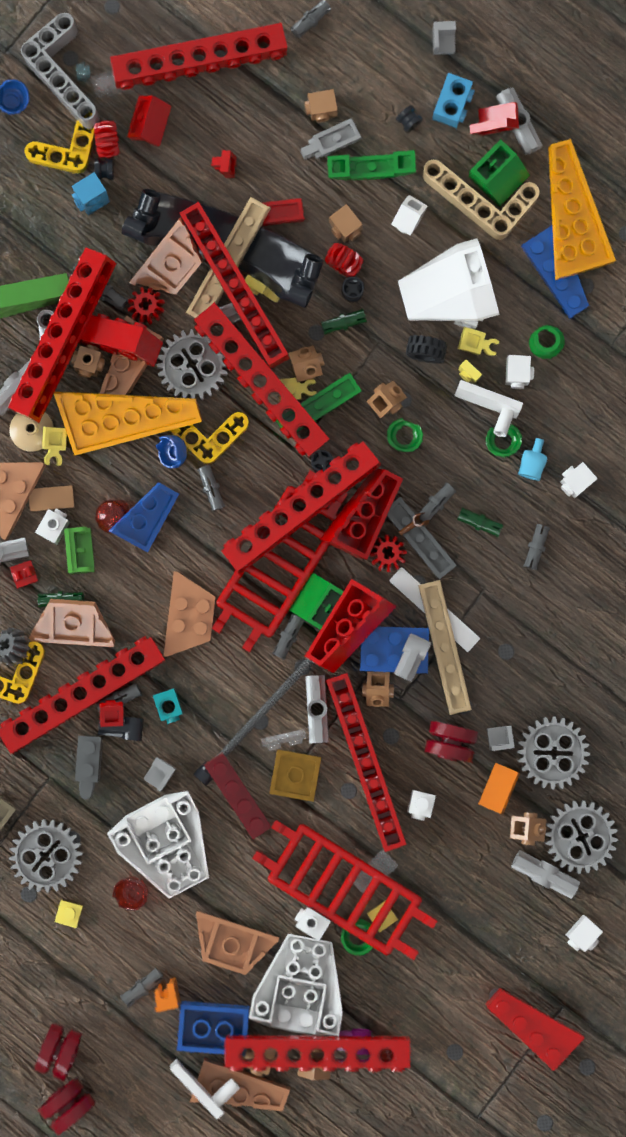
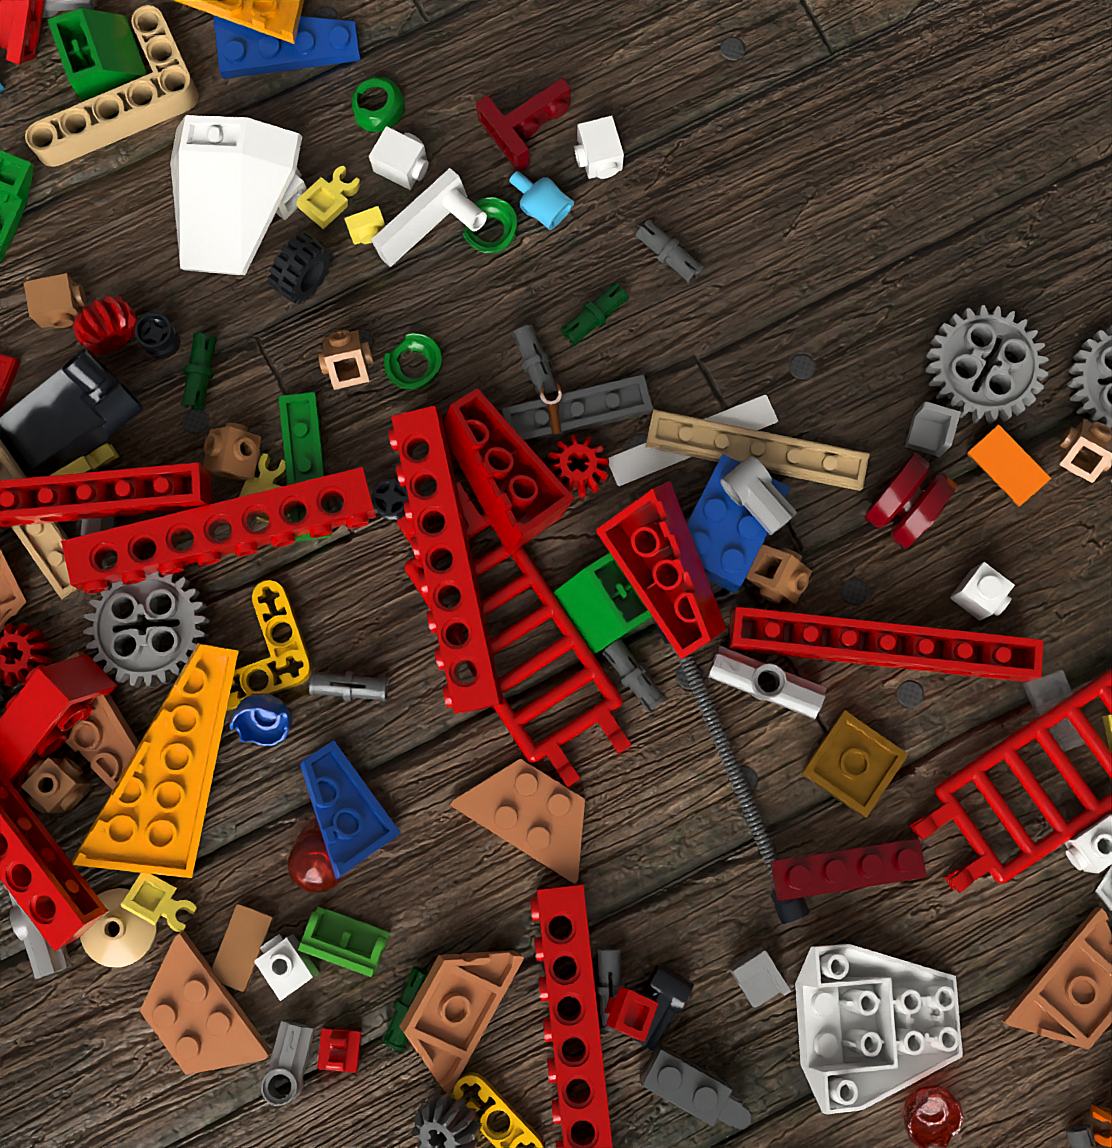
camera: 60 degrees left, 5 degrees down
teal brick [153,688,183,724] -> none
clear plate [261,729,307,751] -> none
white brick [391,195,428,235] -> none
none -> dark red bracket [476,78,571,172]

